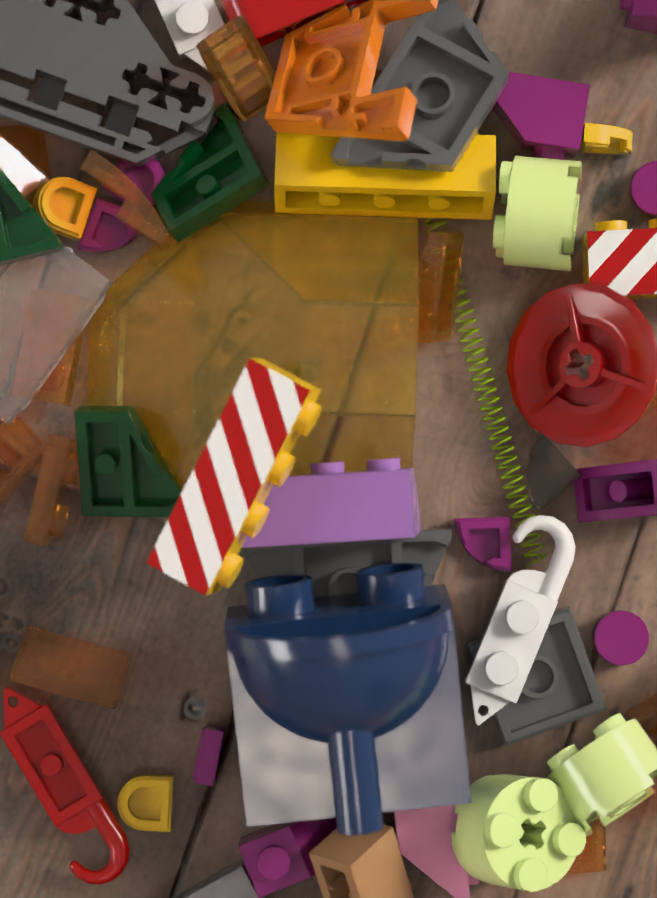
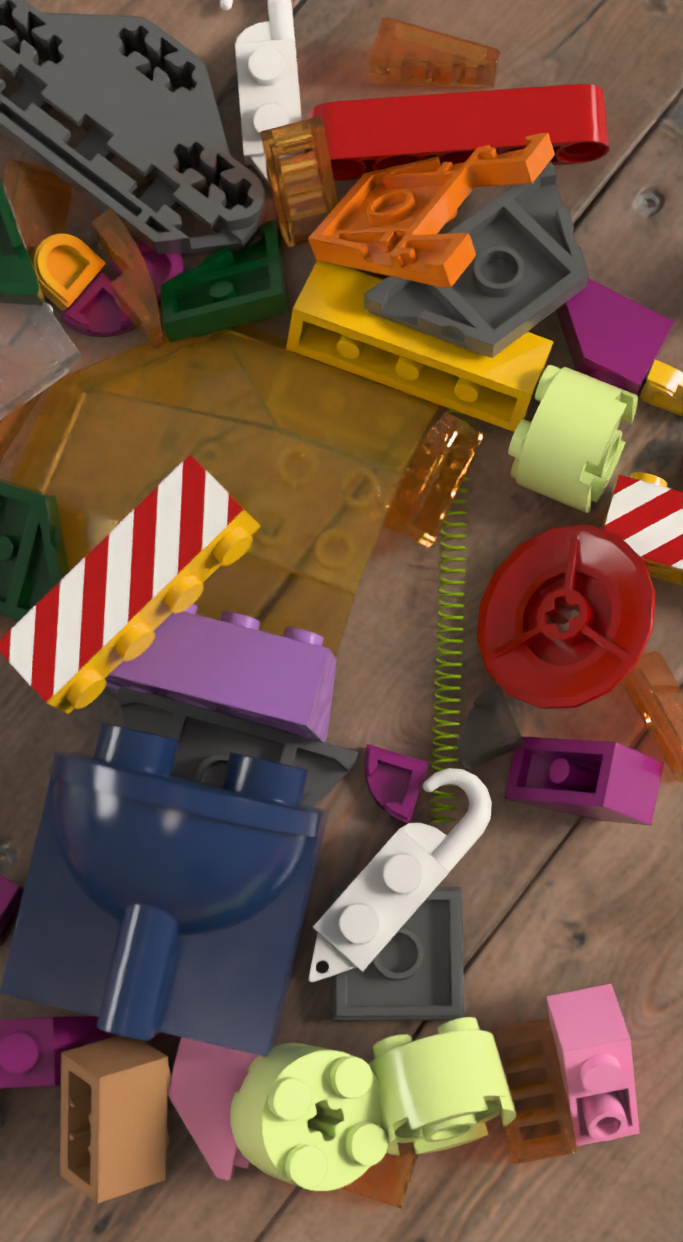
camera: 20 degrees right, 10 degrees down
magenta tile [593,610,649,665] -> none

